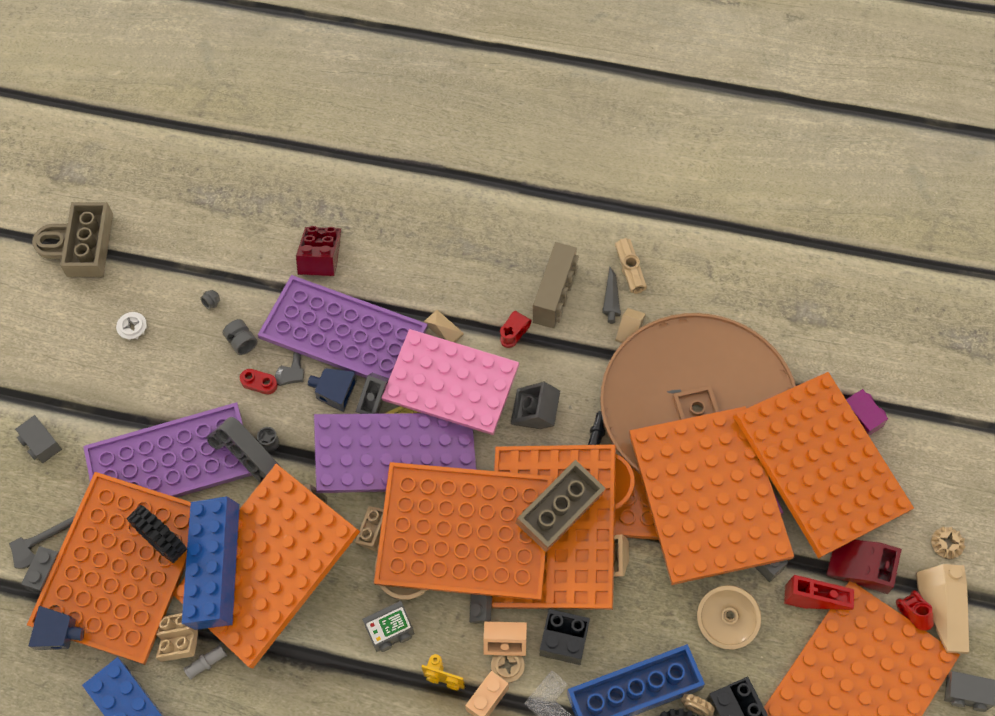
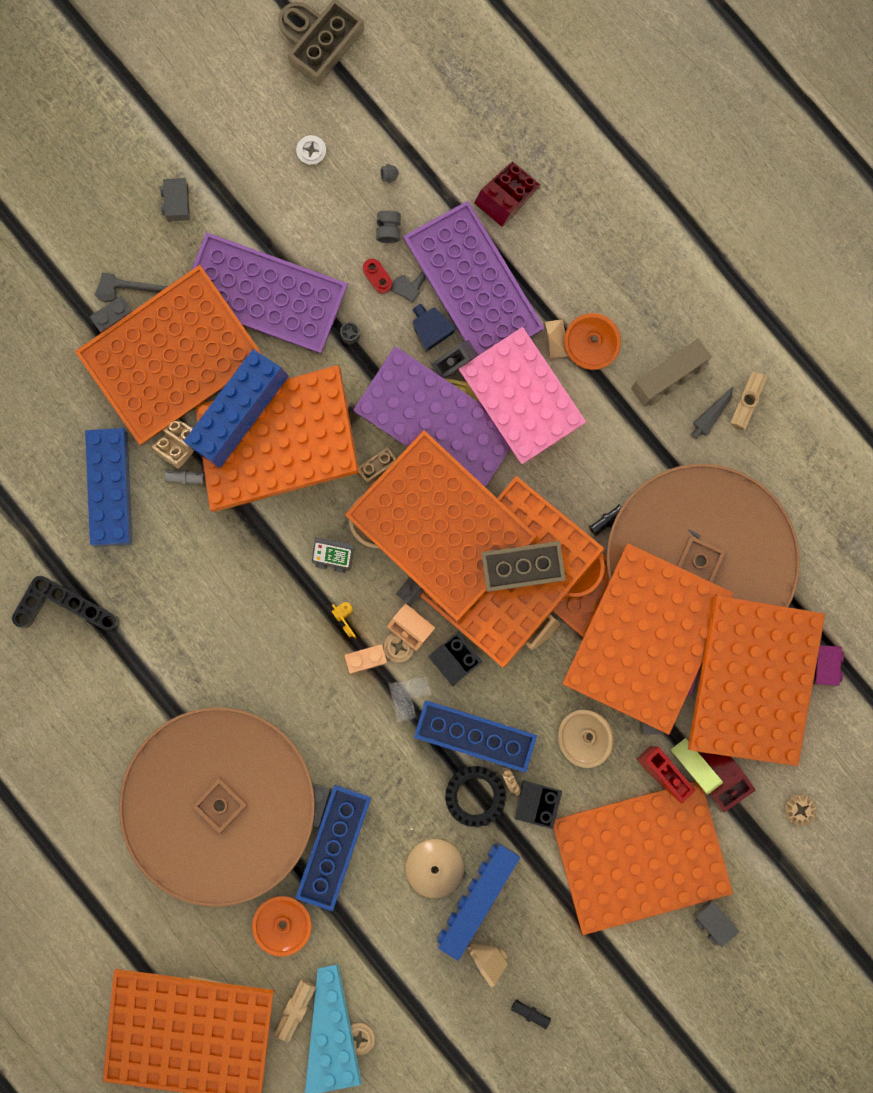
camera: 30 degrees right, 20 degrees up
dark blue torso [28,606,85,650] -> none
black tyre [126,505,187,563] -> none
dark grey beam [207,417,280,483] -> none
red piece [500,311,532,348] -> none
dark grey slope [511,381,560,429] -> none
tan slope [615,308,646,343] -> none
red piece [896,590,934,631] -> none
tan wedge [916,564,969,654] -> none
none -> orange dish [564,313,621,370]
none -> yellowish green tile [671,738,723,795]

